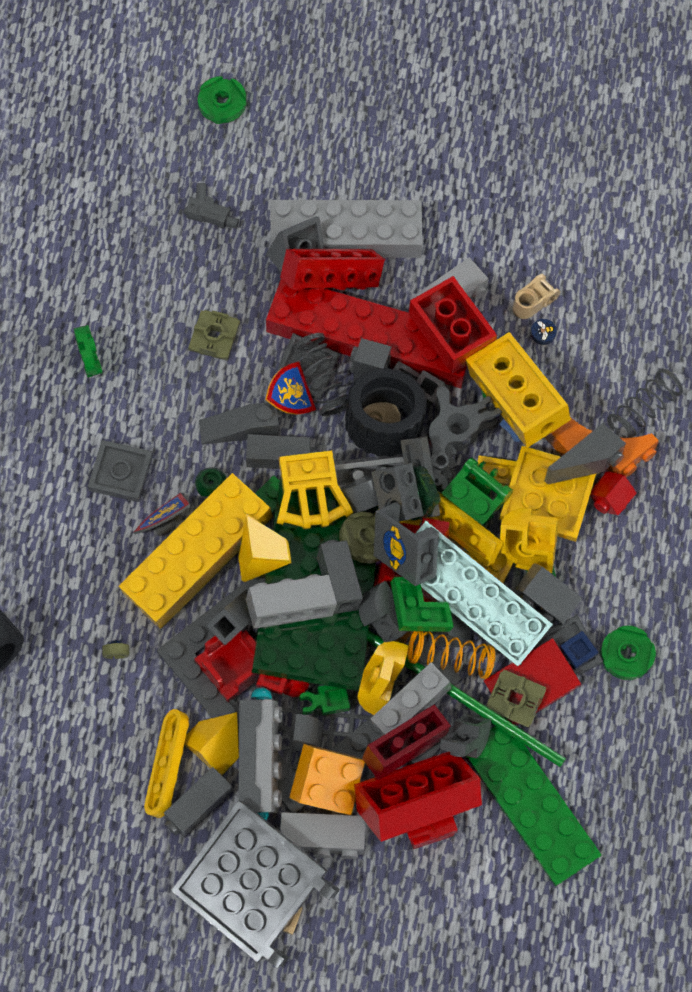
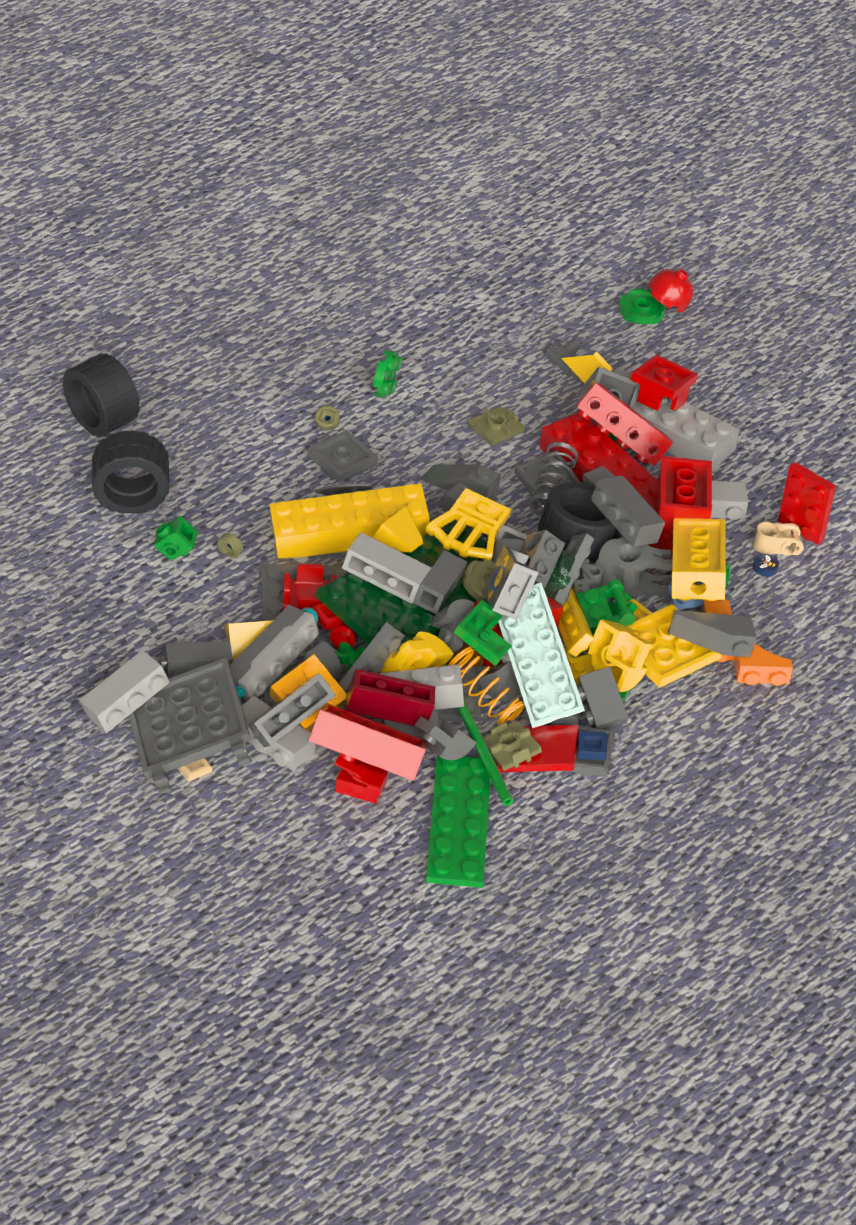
camera: 35 degrees right, 25 degrees down
yellow plate [144,709,189,818] -> none
dark grey brick [206,590,251,645] -> none
shield [265,361,316,415] -> none
red brick [590,471,637,515] -> none
green plate [600,626,656,680] -> none
dark grey piece [607,368,683,438] -> none
none -> light grey brick [79,650,170,734]
none -> green brick [154,515,198,560]
none -> brick [248,673,336,748]
none -> olive tile [315,406,340,430]
none -> dark grey plate [339,622,405,694]
none -> yellow slope [561,352,614,383]
none -> dark grey brick [591,476,665,547]
none -> red panel [630,354,698,411]
none -> cylinder [646,268,694,312]
none -> red plate [778,462,836,545]

